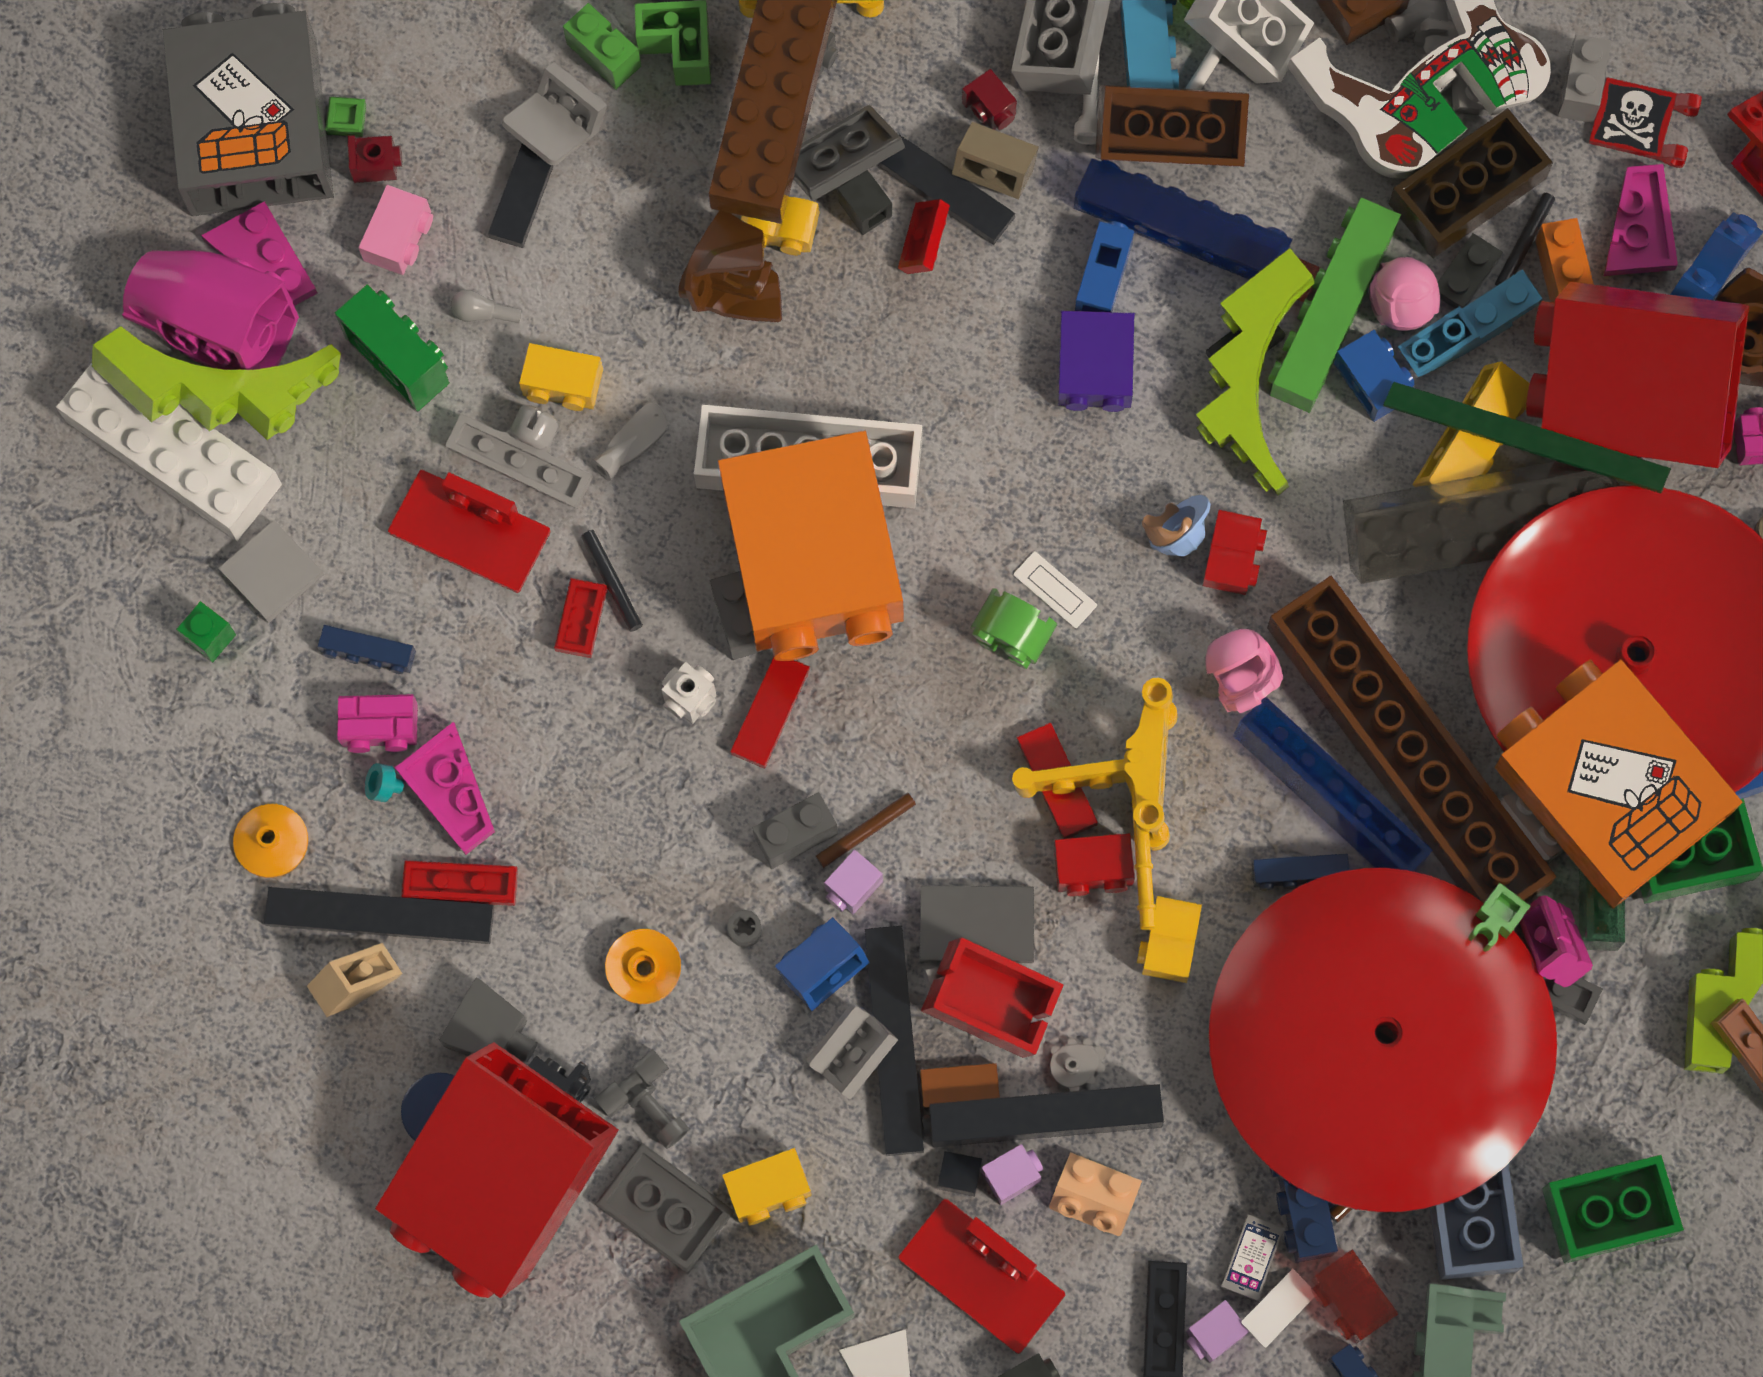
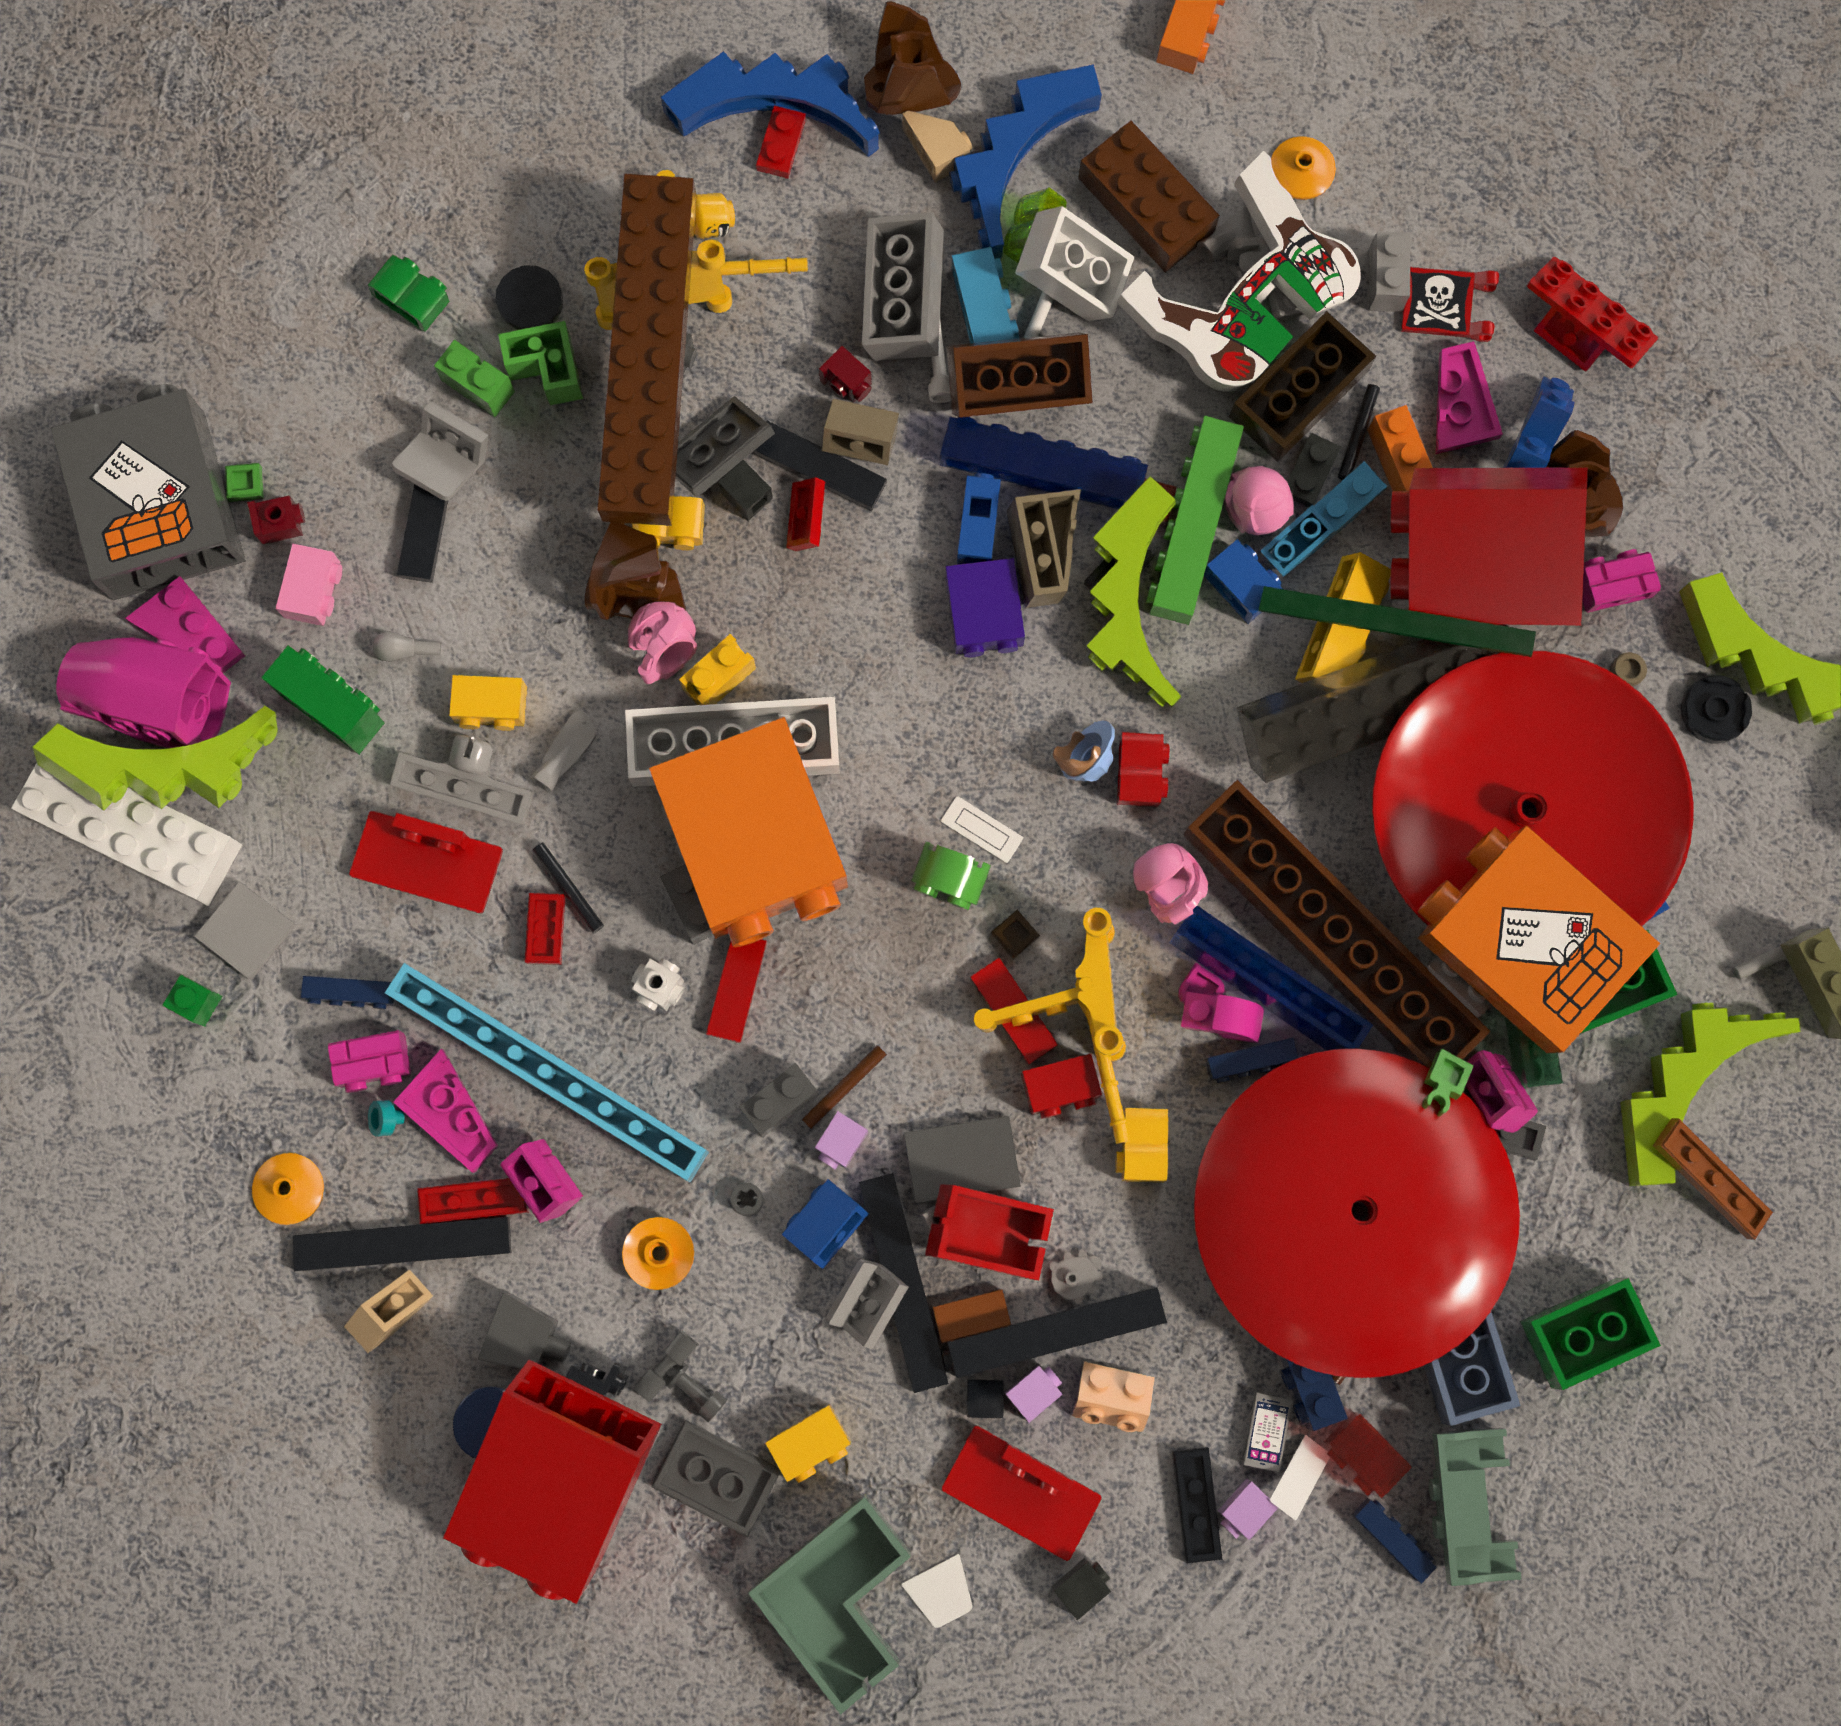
camera: 15 degrees left, 5 degrees up
none -> medium azure brick [385,963,709,1182]
none -> dark pink brick [500,1139,583,1223]
none -> bright pink helmet [628,602,697,684]
none -> yellow brick [679,634,756,705]
none -> dark brown tile [991,909,1040,960]
none -> dark tan wedge [1006,489,1081,608]
none -> dark pink tile [1178,962,1224,1005]
none -> dark pink brick [1181,992,1264,1043]

